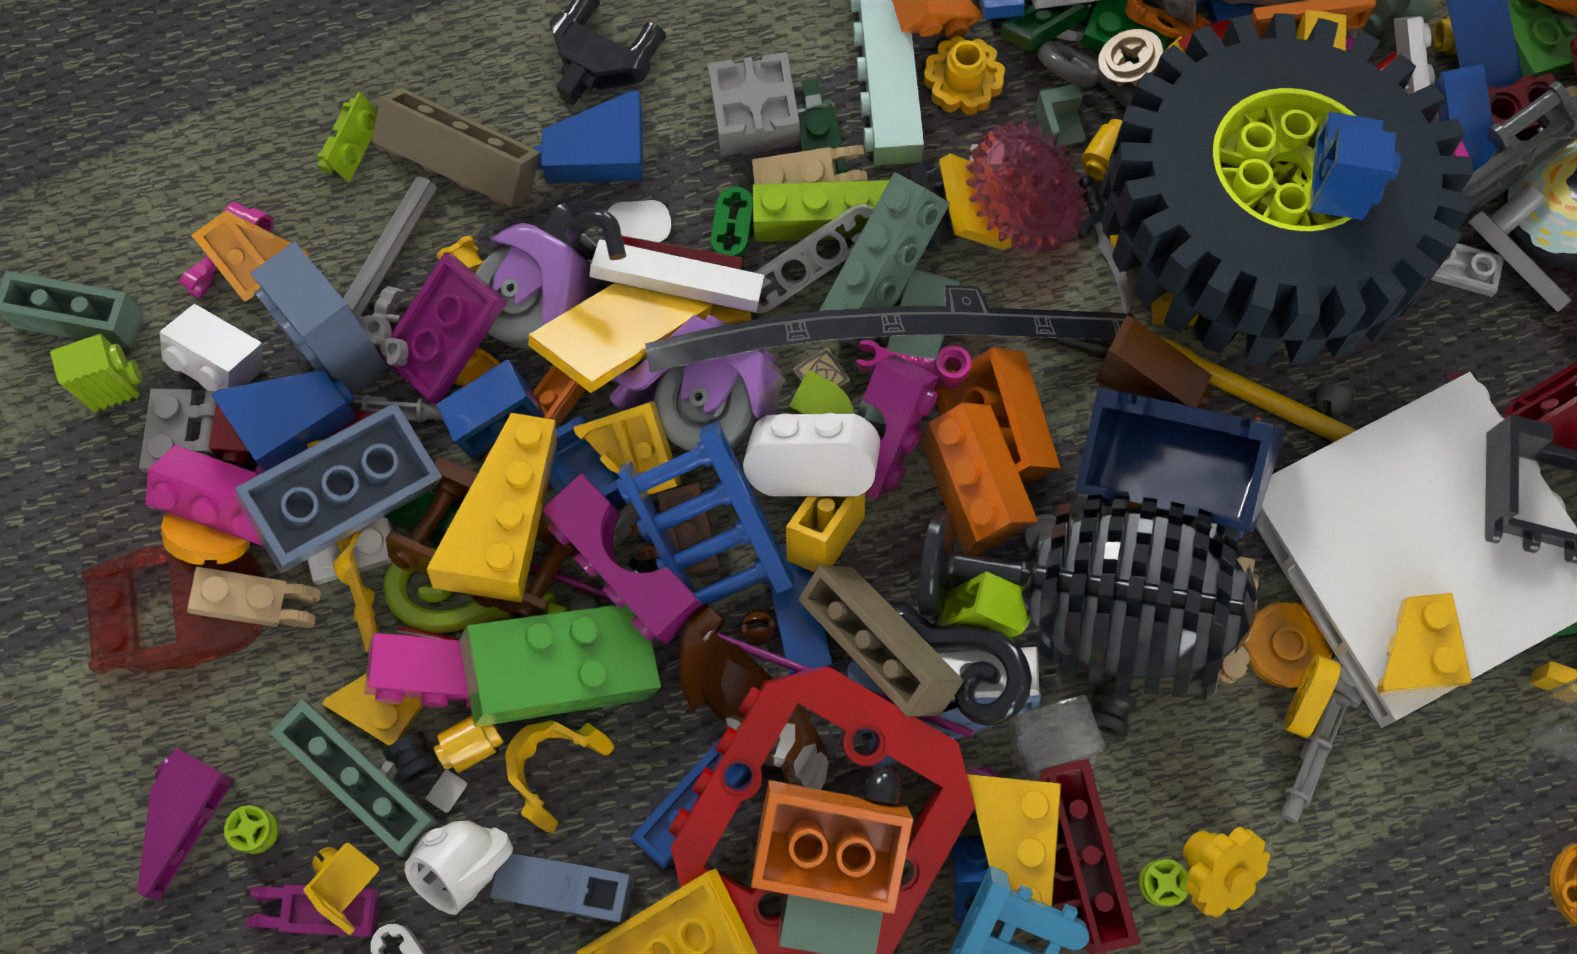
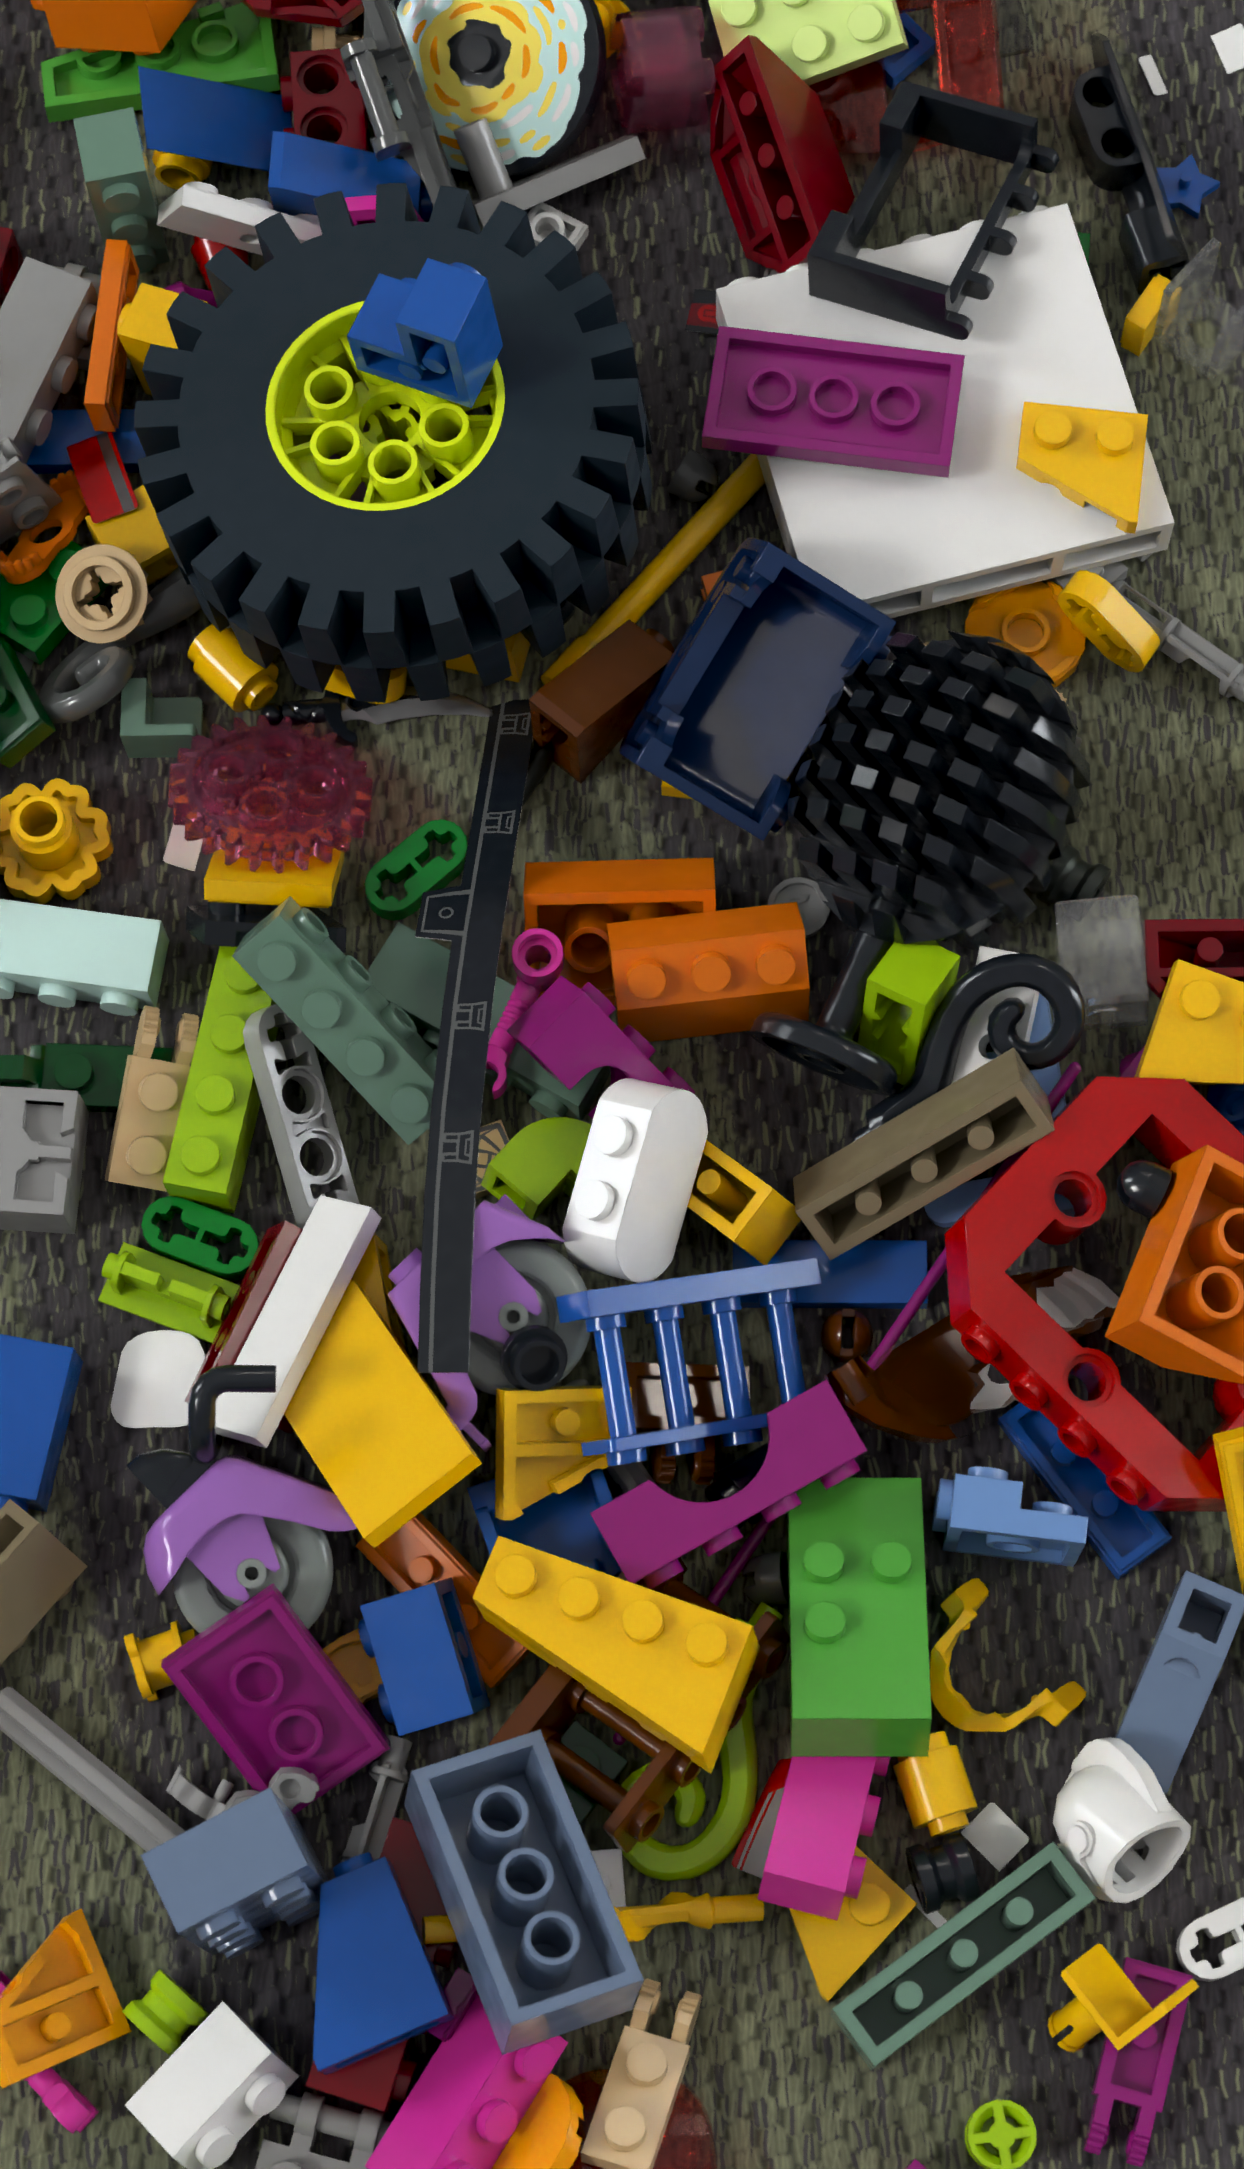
camera: 75 degrees left, 0 degrees up
none -> lime hinge [98,1242,240,1344]
none -> lime wheel [122,1969,209,2056]
none -> green beam [364,819,468,921]
none -> black plate [500,1325,568,1391]
none -> magenta plate [702,326,965,478]
none -> medium blue plate [932,1467,1088,1567]

